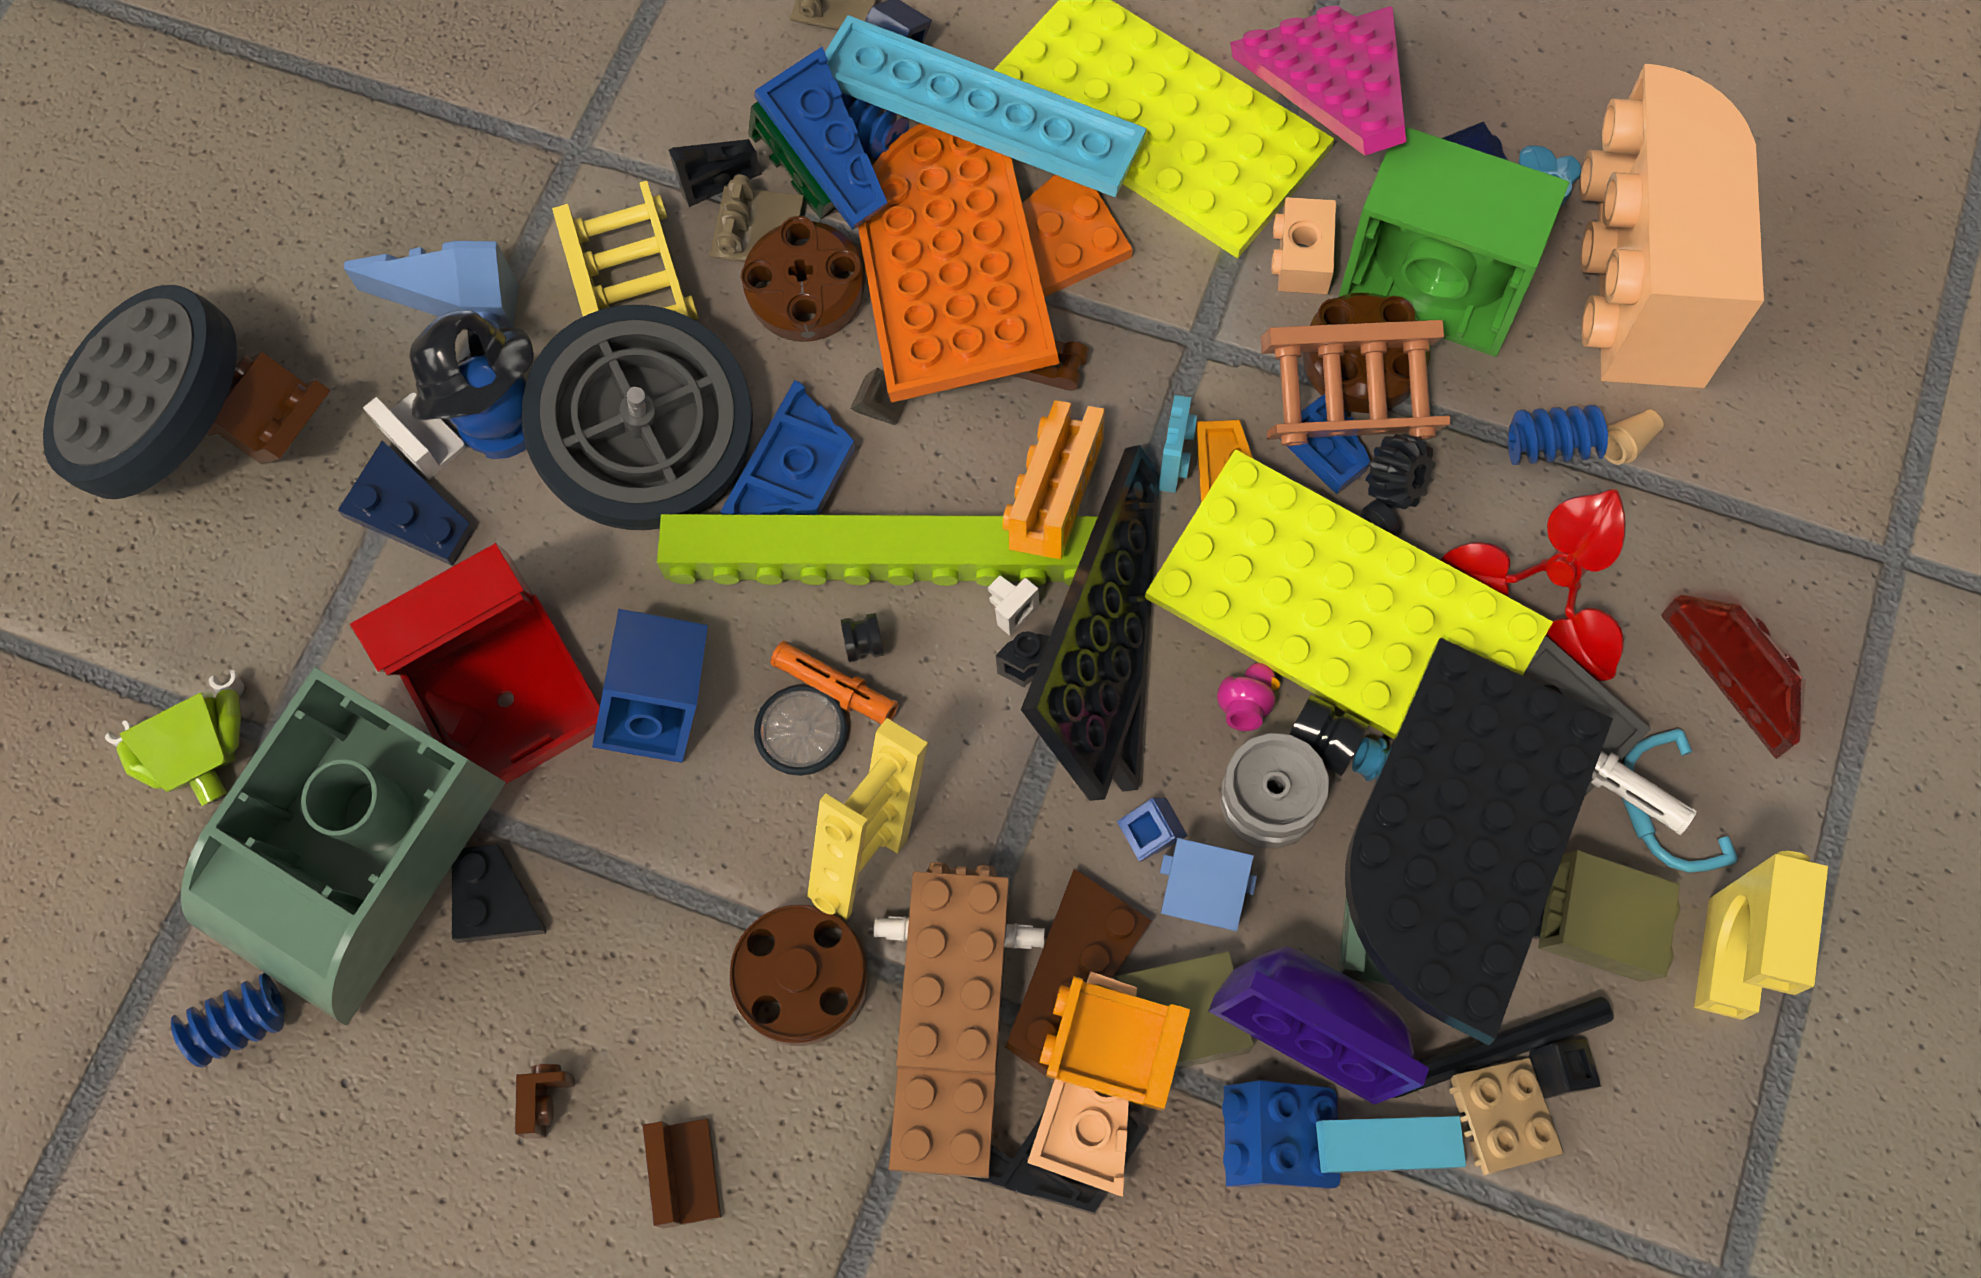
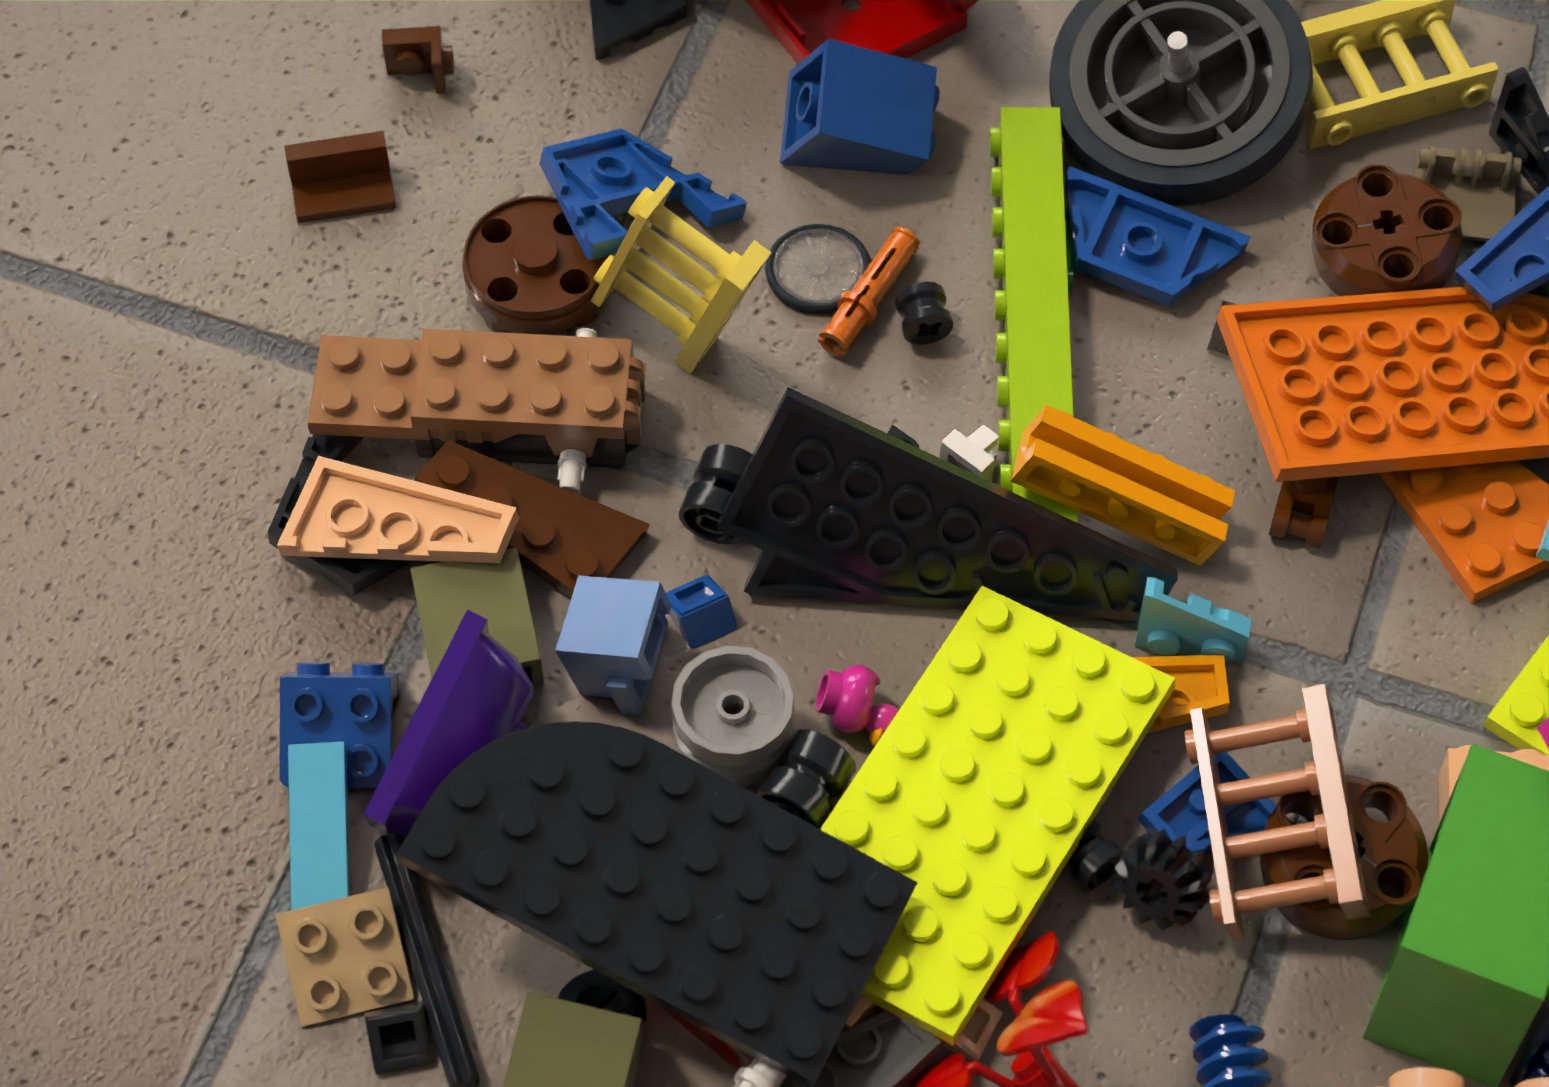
camera: 85 degrees right, 10 degrees down
light orange panel [1039,976,1190,1111] -> none
none -> blue wing [539,128,747,260]
none -> black wheel [679,444,752,544]

